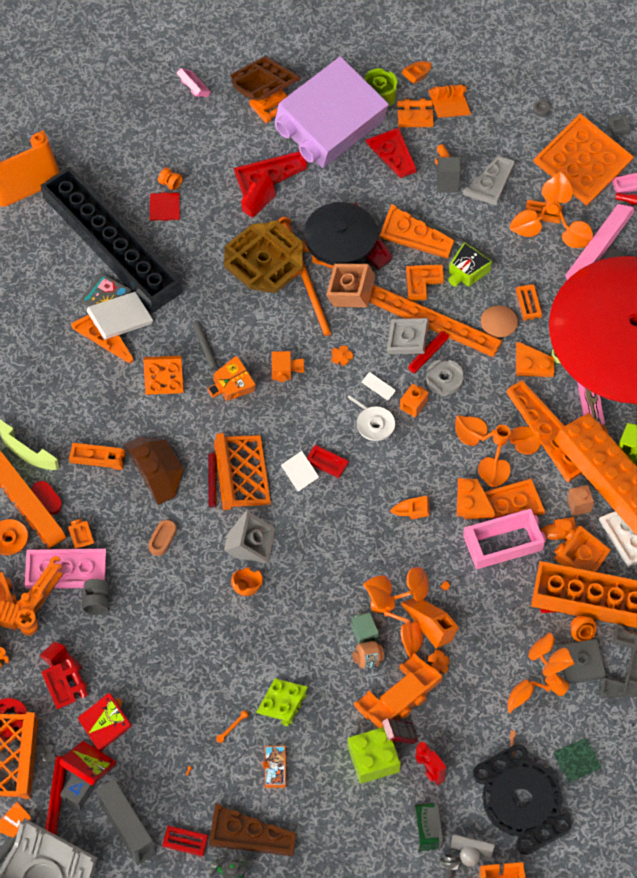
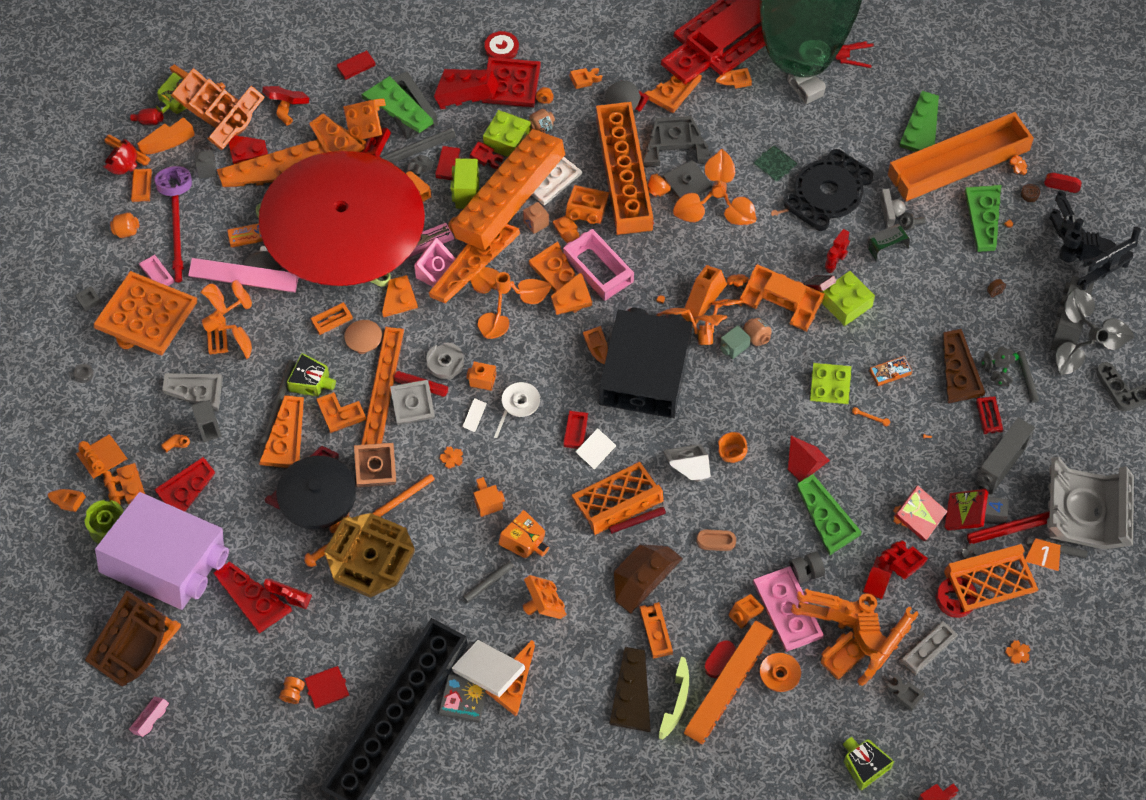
camera: 110 degrees left, 0 degrees up
none -> bright pink slope [414,238,456,287]
none -> black brick [599,308,693,419]
none -> dark brown wing [610,647,651,732]
none -> red slope [788,436,830,482]
none -> bright green wing [797,474,862,556]

